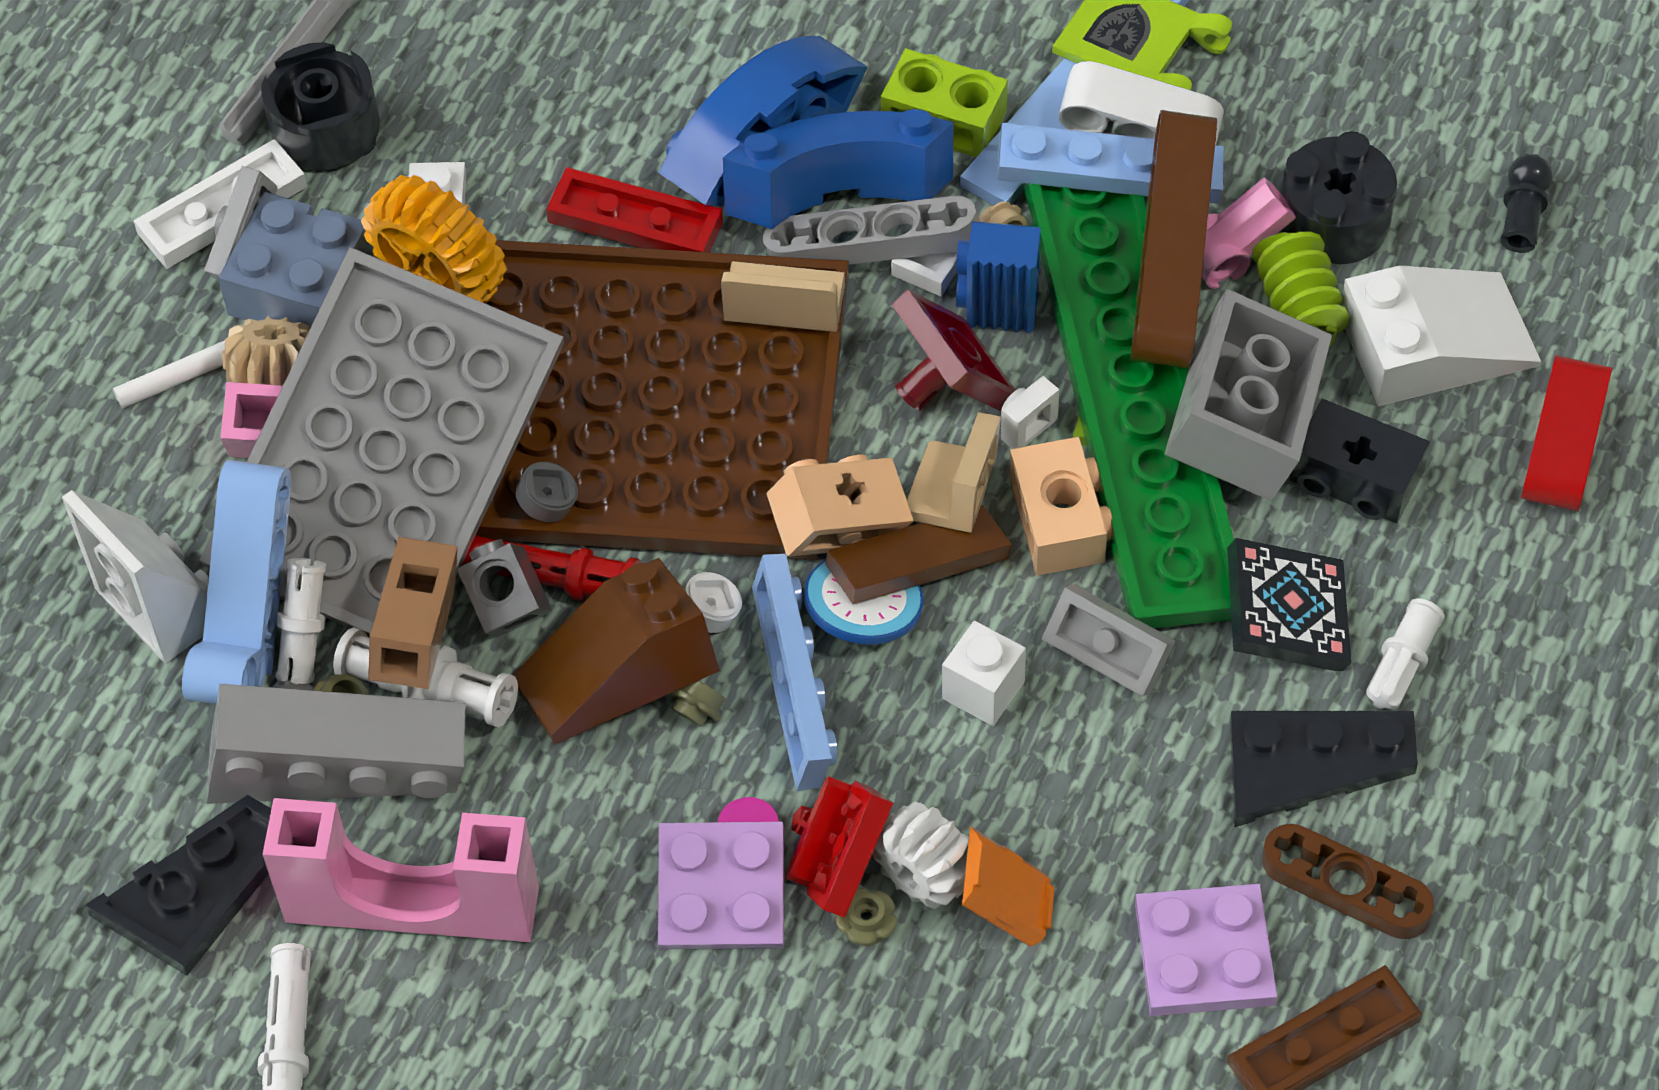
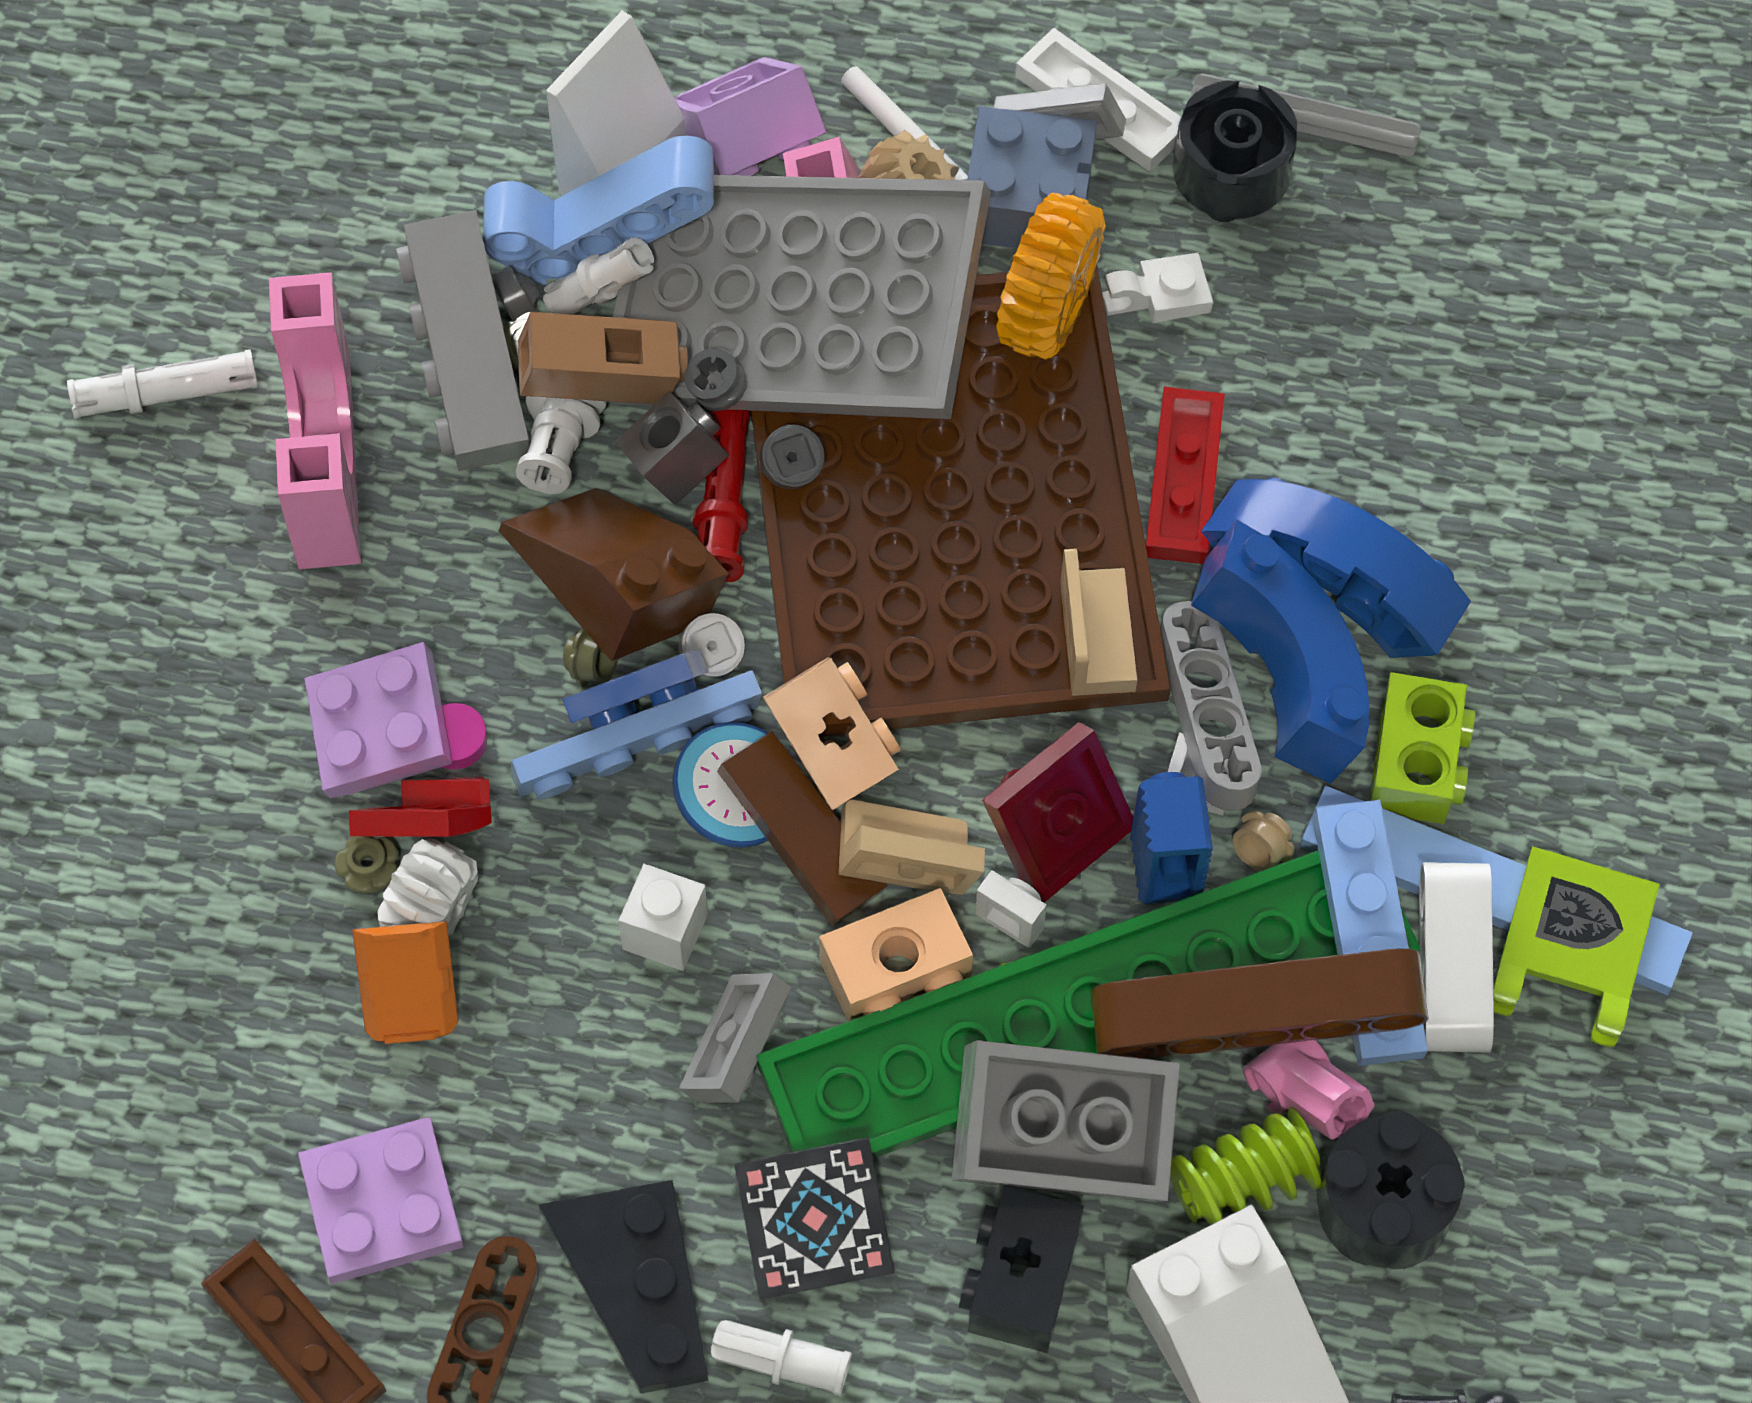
camera: 75 degrees right, 5 degrees up
black wing [85,795,271,976] -> none
none -> blue plate [562,648,709,729]
none -> lavender slope [674,57,826,176]
none -> dark grey bush [684,348,747,411]

